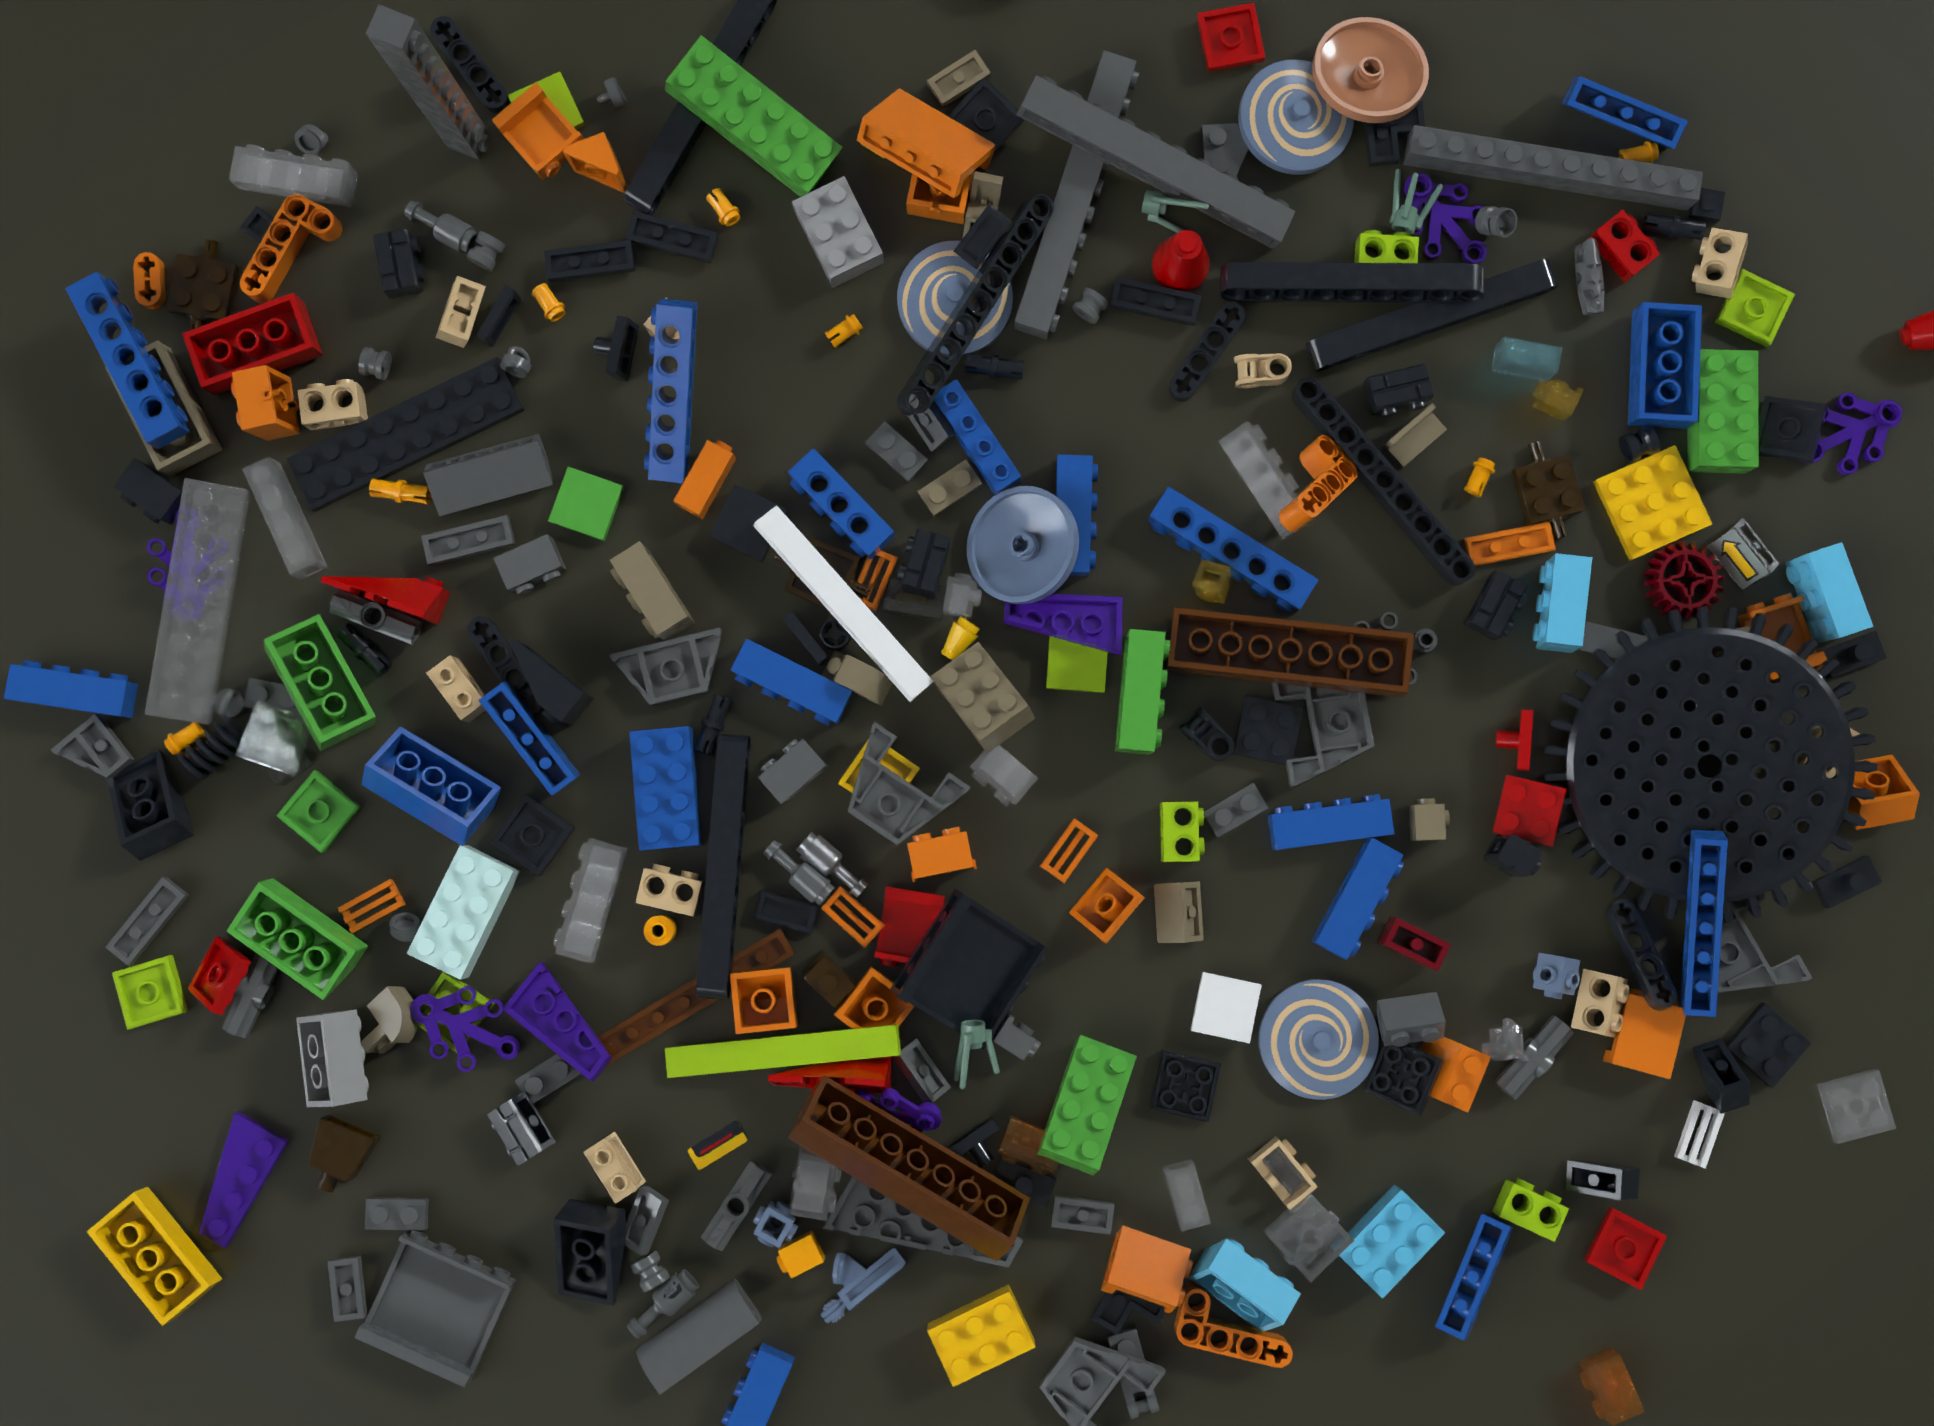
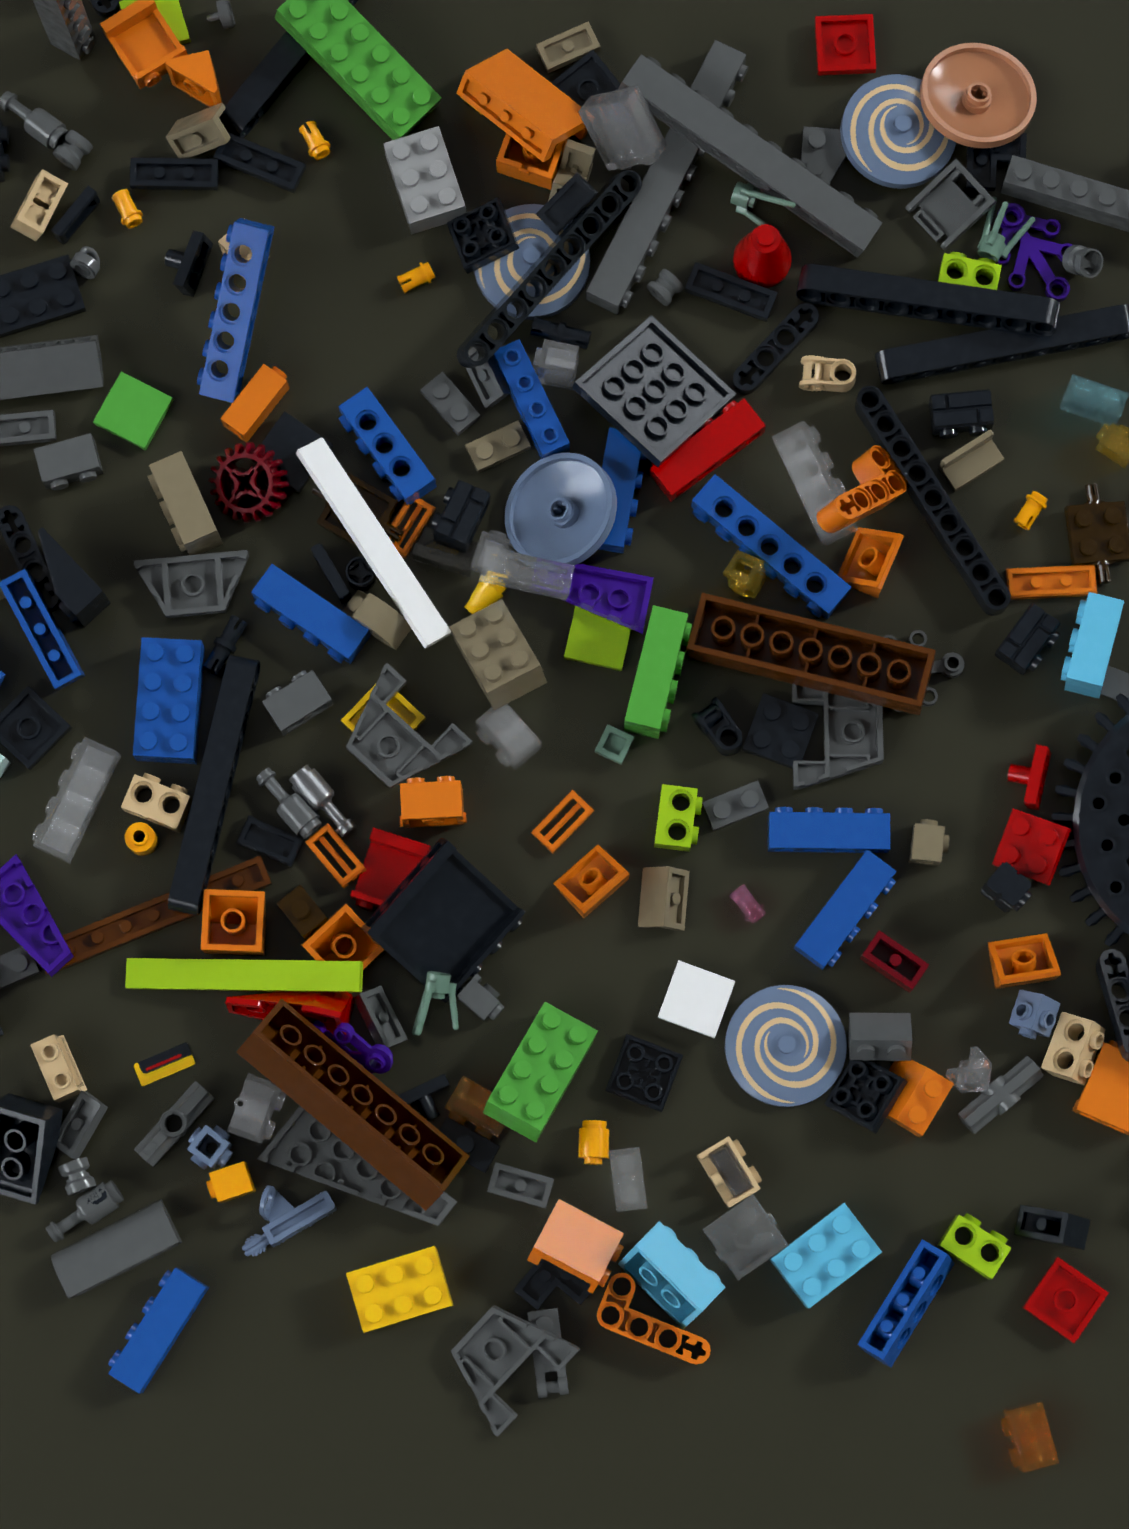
camera: 10 degrees right, 5 degrees down
none -> dark tan panel [166,102,231,158]
none -> dark red gear [208,442,289,523]
none -> black tile [447,197,520,274]
none -> clear brick [478,546,575,600]
none -> clear brick [533,339,579,390]
none -> black plate [572,315,736,467]
none -> clear brick [578,85,667,171]
none -> light orange brick [578,1120,609,1165]
none -> sand green plate [595,724,634,765]
none -> red brick [650,398,766,502]
none -> clear pink pin [729,884,766,924]
none -> orange slope [838,527,904,599]
none -> dark grey container [905,159,997,251]
none -> orange slope [988,933,1061,989]

